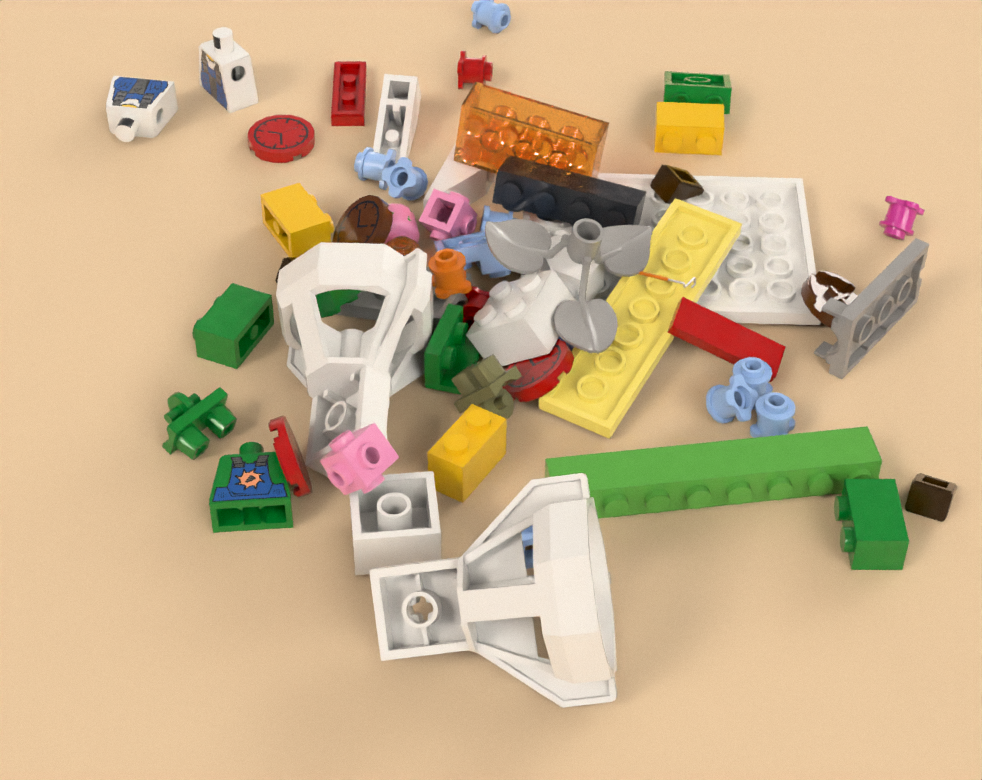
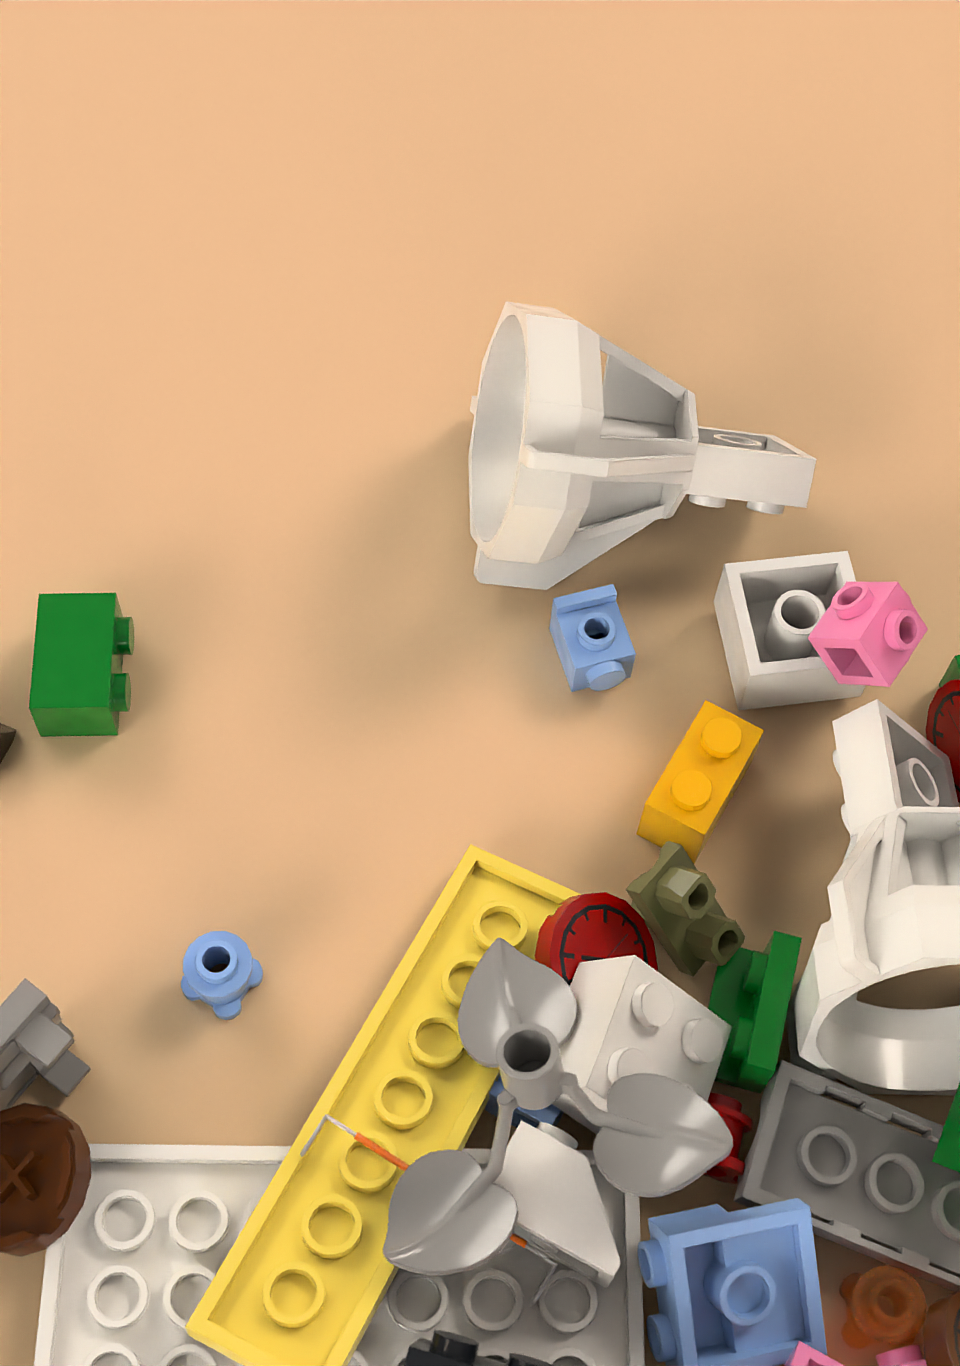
camera: 175 degrees right, 20 degrees up
orange brick [428,248,472,299] -> none
bright green brick [545,426,882,519] -> none
red tile [667,297,786,382] -> none
light blue brick [706,374,759,424] -> none
light blue brick [750,392,796,438] -> none

